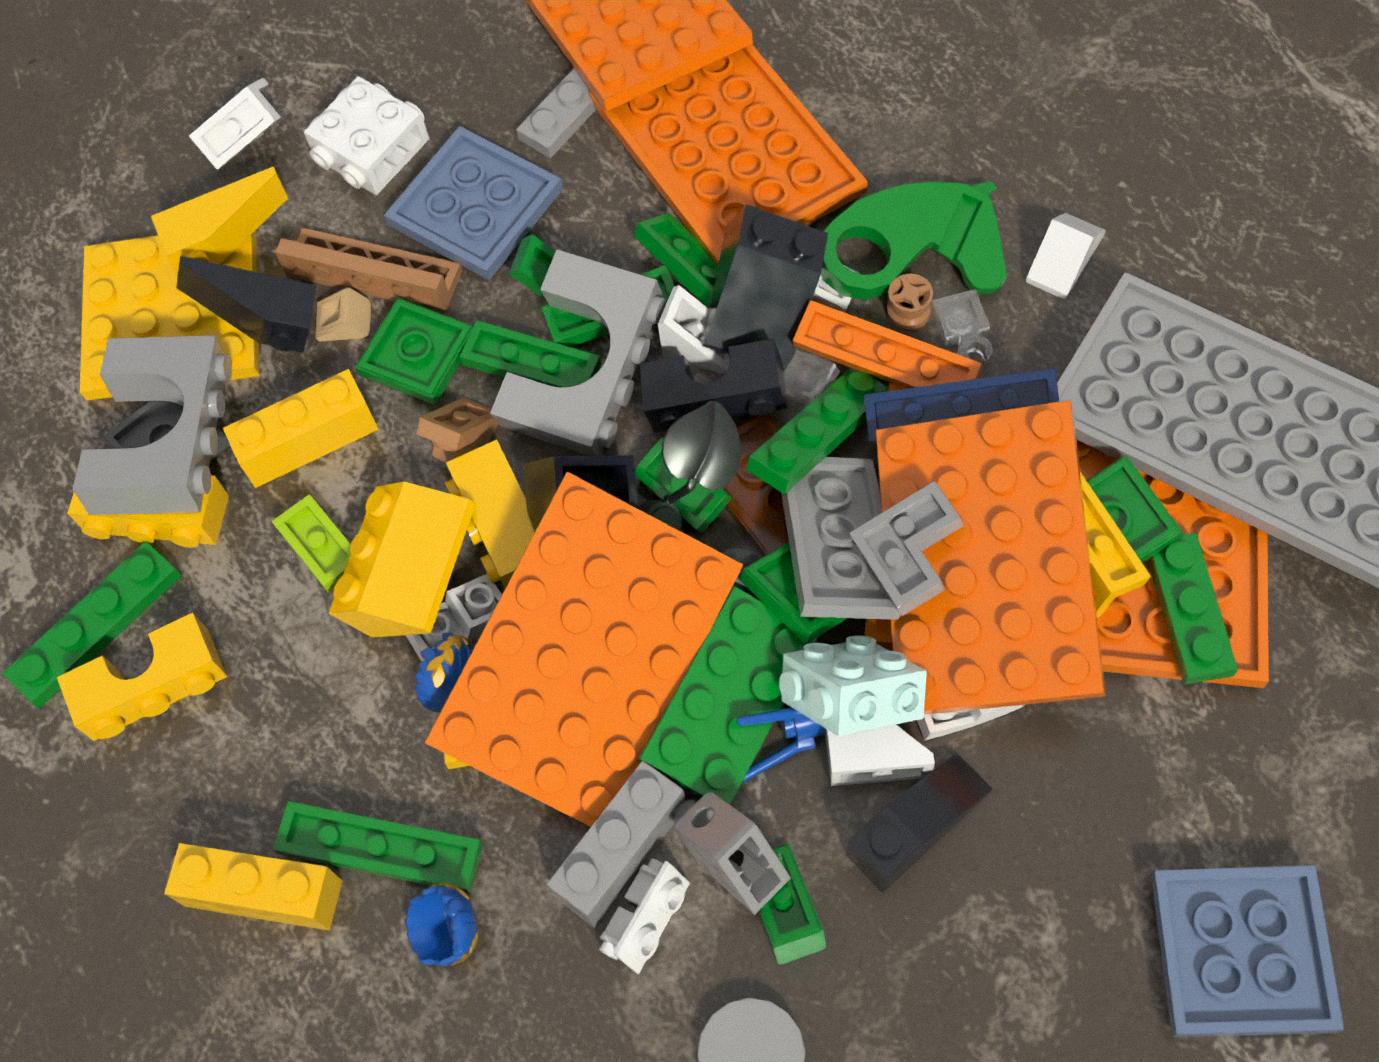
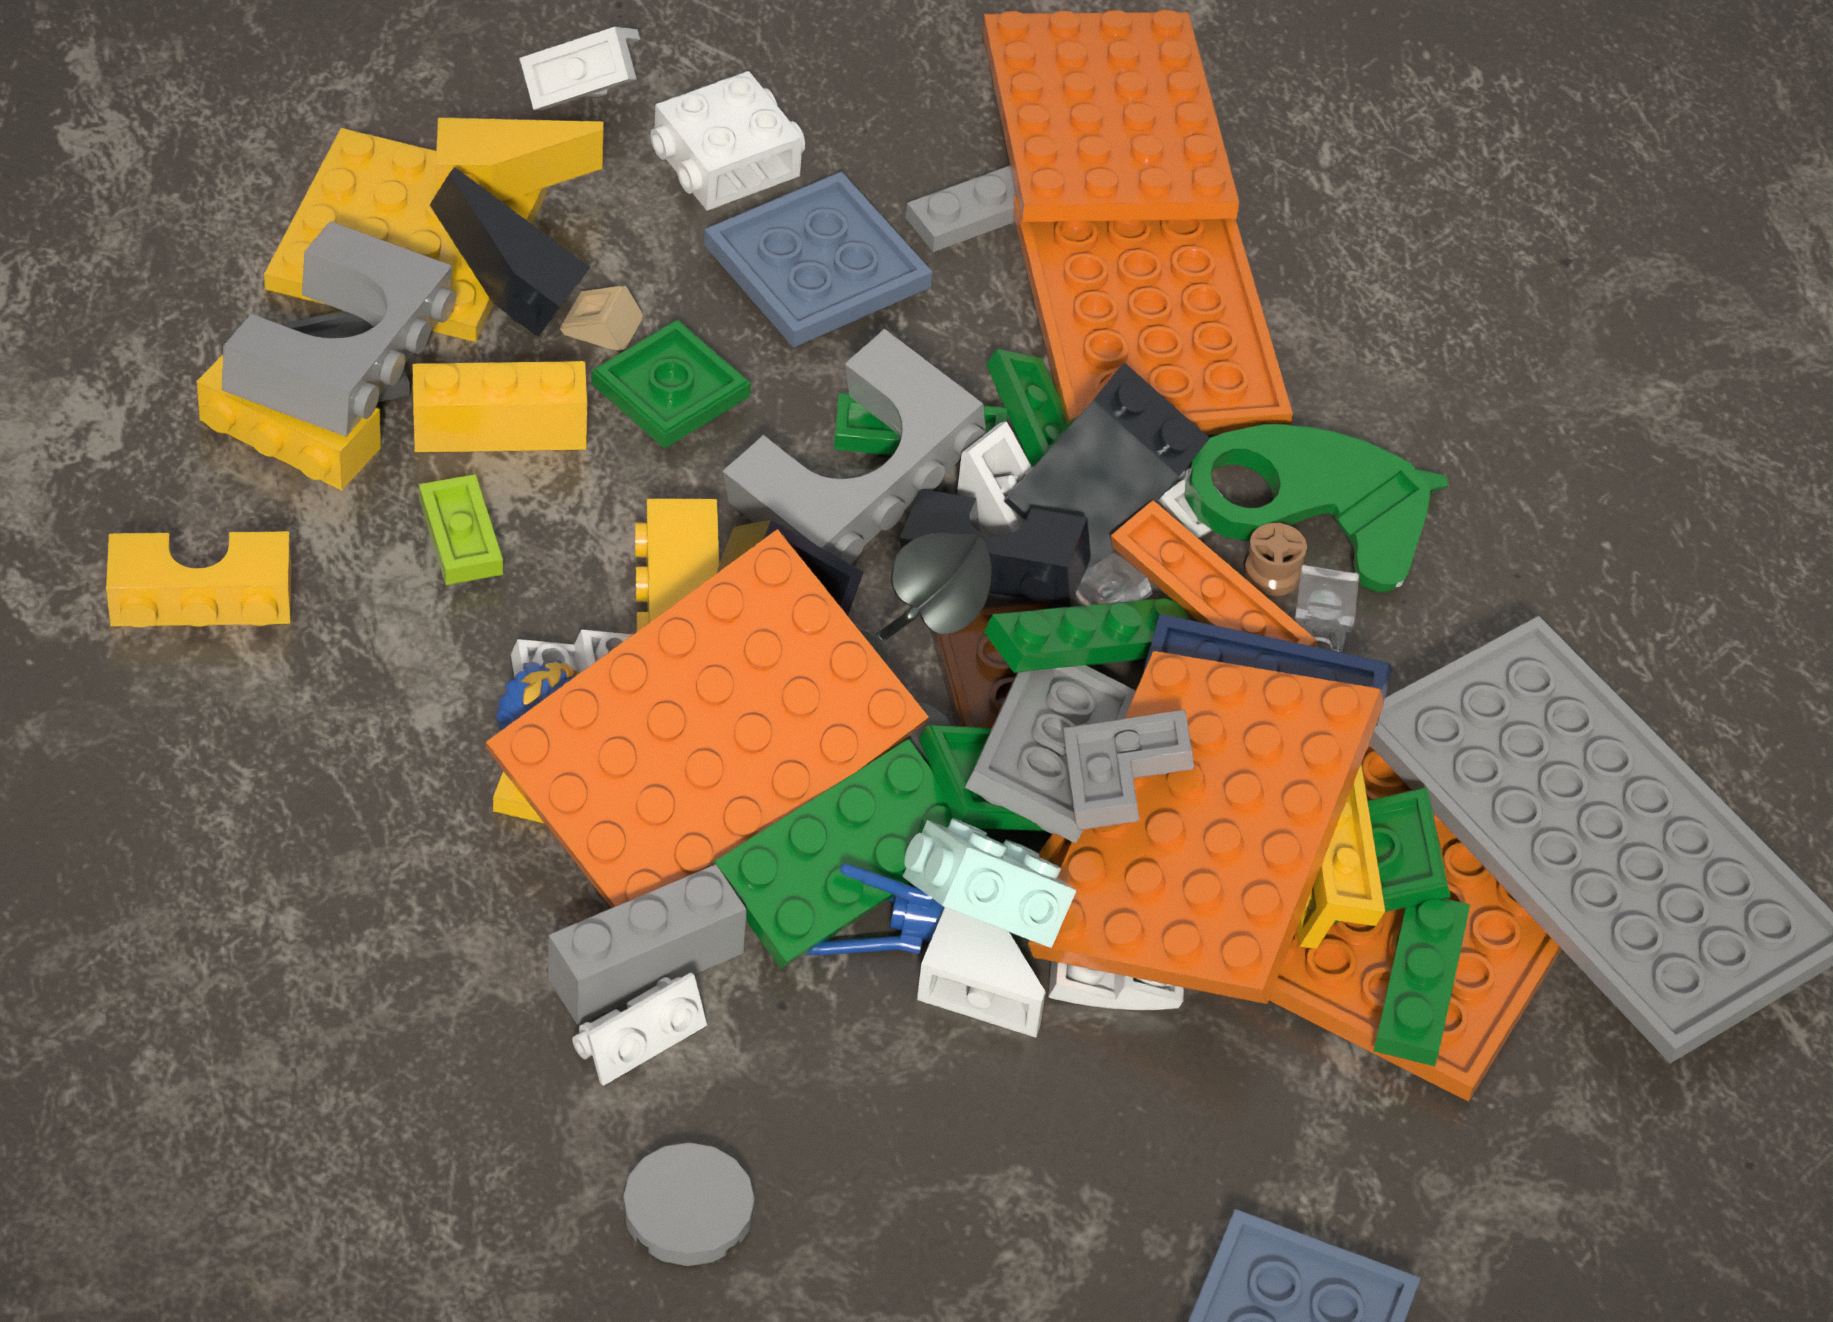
camera: 10 degrees right, 15 degrees down
green plate [2,541,182,709] -> none
yellow brick [164,843,343,931] -> none
green plate [273,801,484,894] -> none
medium nougat fence [275,228,463,313] -> none
yellow slope [328,482,476,638] -> none
blue hair [405,882,479,967] -> none
medium nougat slope [416,397,499,462] -> none
green plate [459,320,602,387] -> none
green plate [509,234,556,298] -> none
green plate [635,437,732,534] -> none
light grey torso [674,792,791,915] -> none
green slope [741,843,826,964] -> none
black slope [847,753,992,893] -> none
white slope [1026,213,1106,300] -> none

